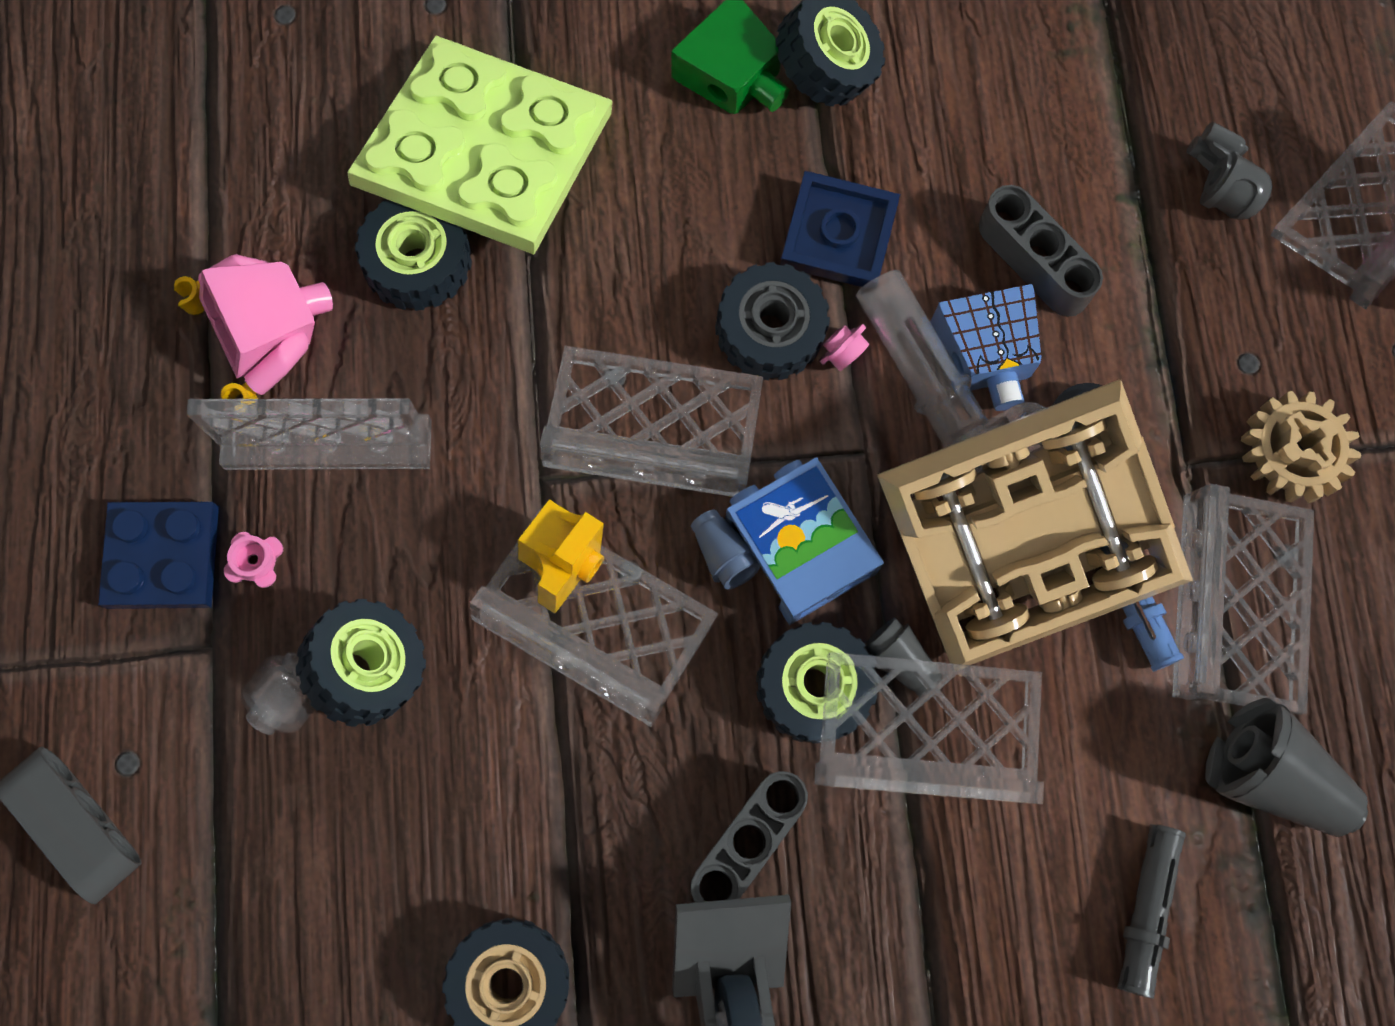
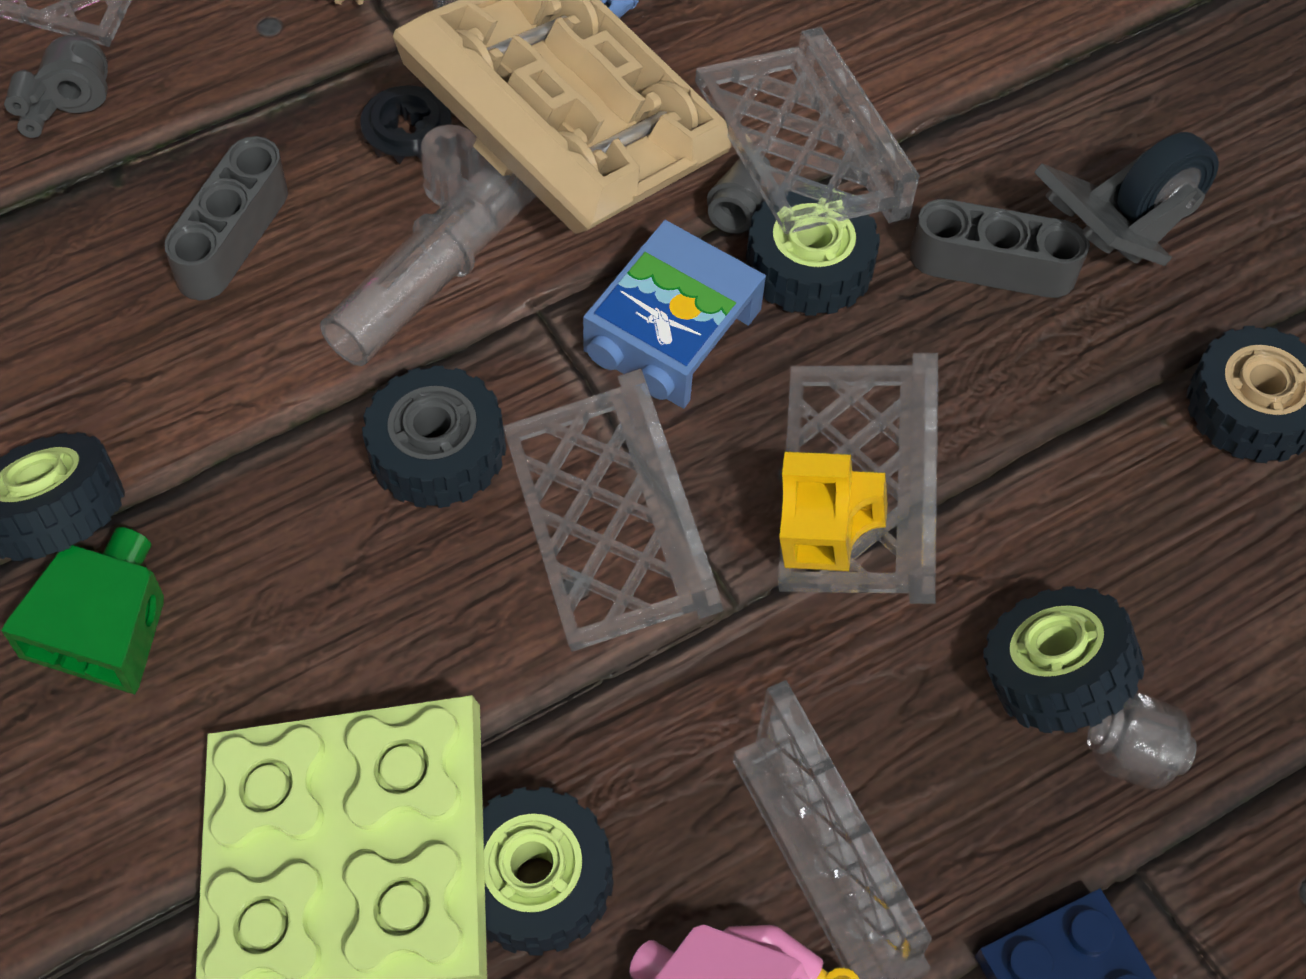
camera: 115 degrees left, 15 degrees down
bright pink plate [224,532,283,588] -> none
sand blue cone [691,510,760,589] -> none
dark blue plate [780,171,900,291] -> none
bright pink plate [819,324,869,371] -> none
medium blue torso [930,284,1041,411] -> none

